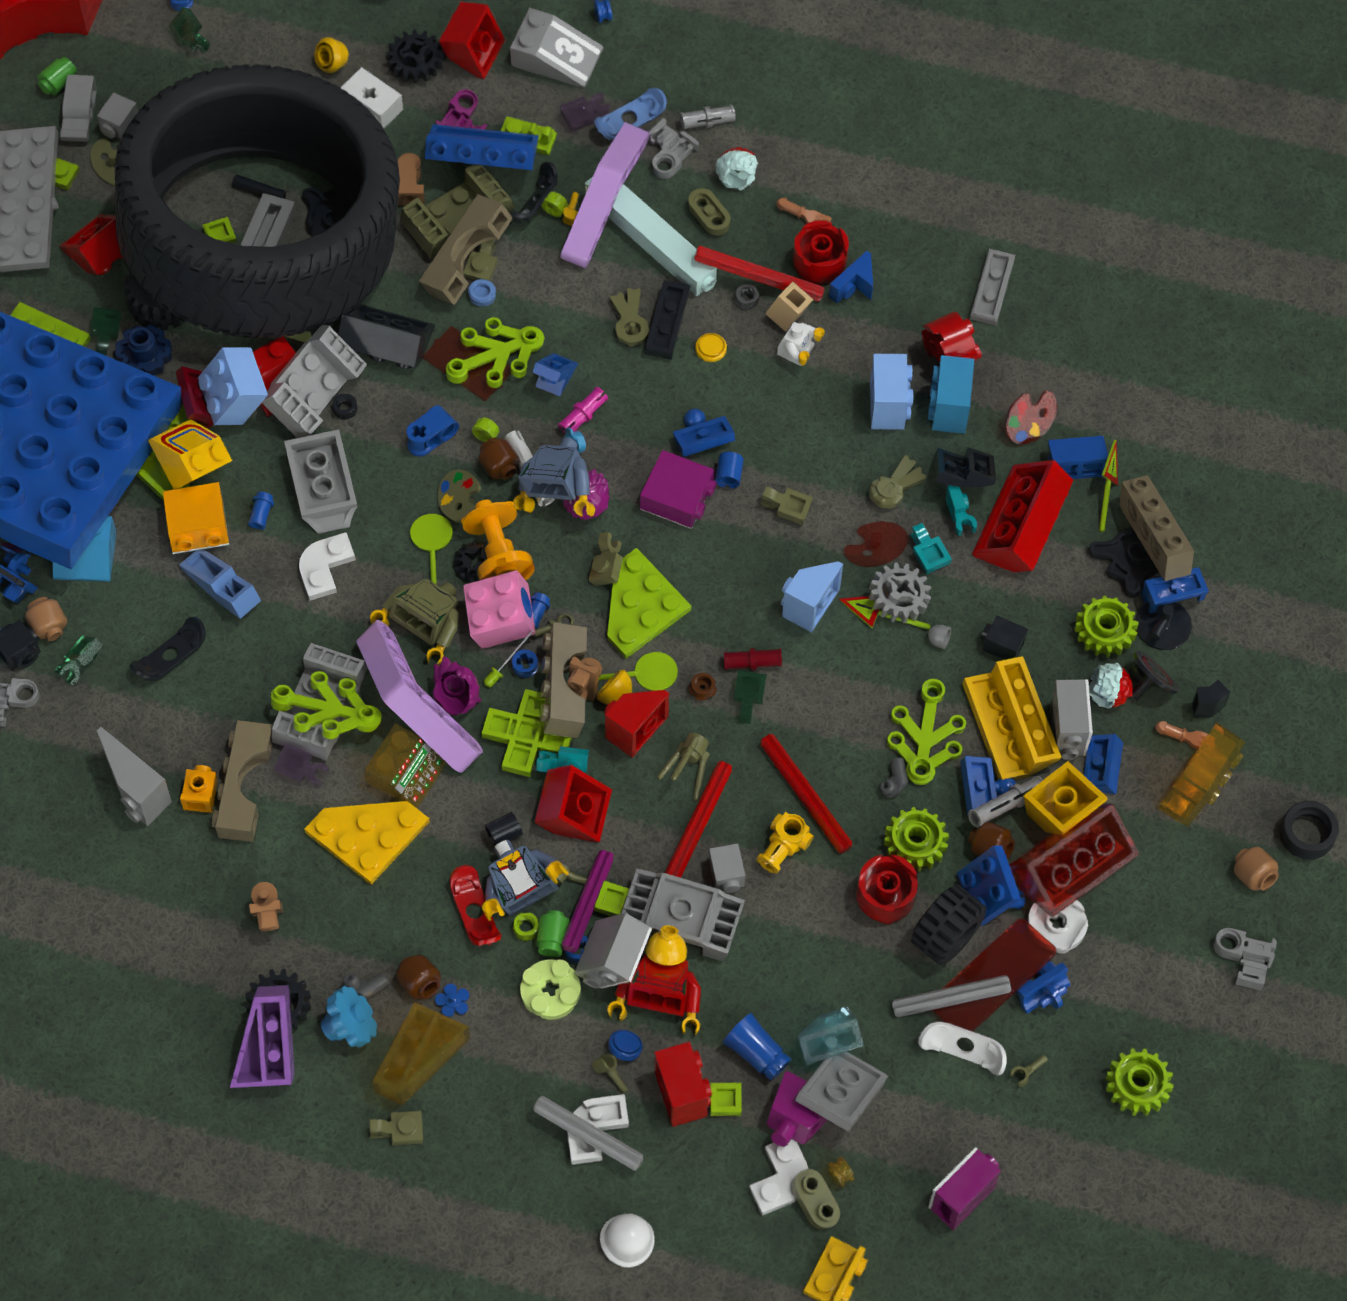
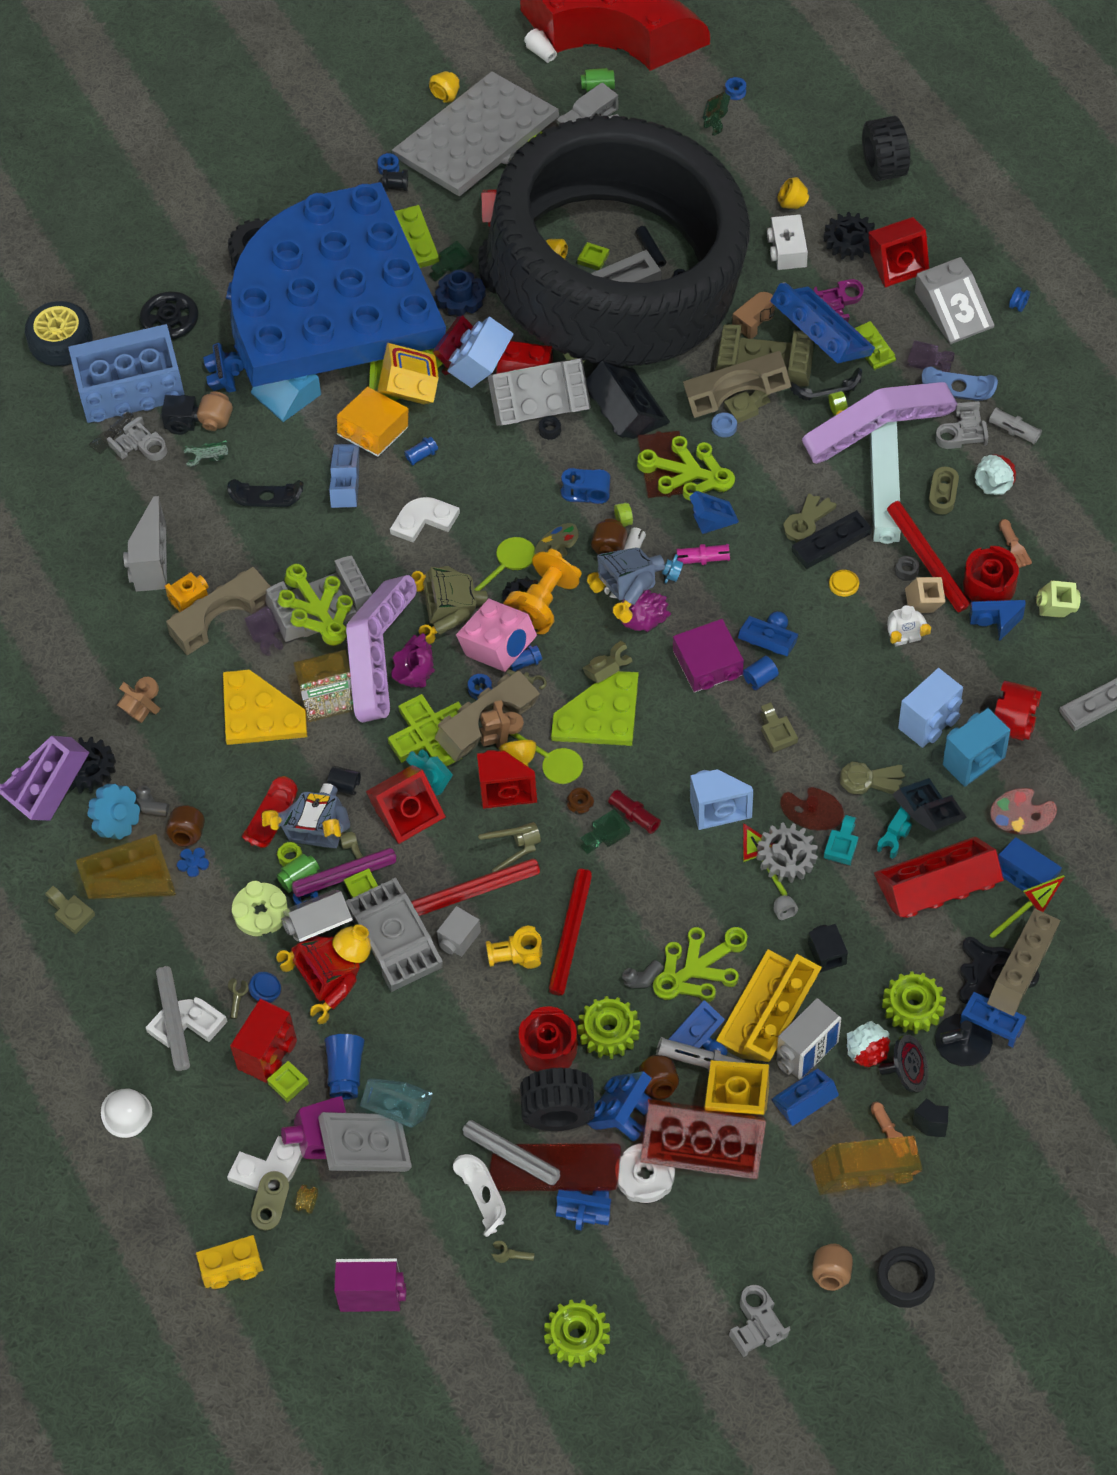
camera: 50 degrees right, 5 degrees down
light grey slope [284,429,357,534] -> none
lime piece [483,631,533,688] -> none
none -> yellowish green brick [1036,581,1081,617]

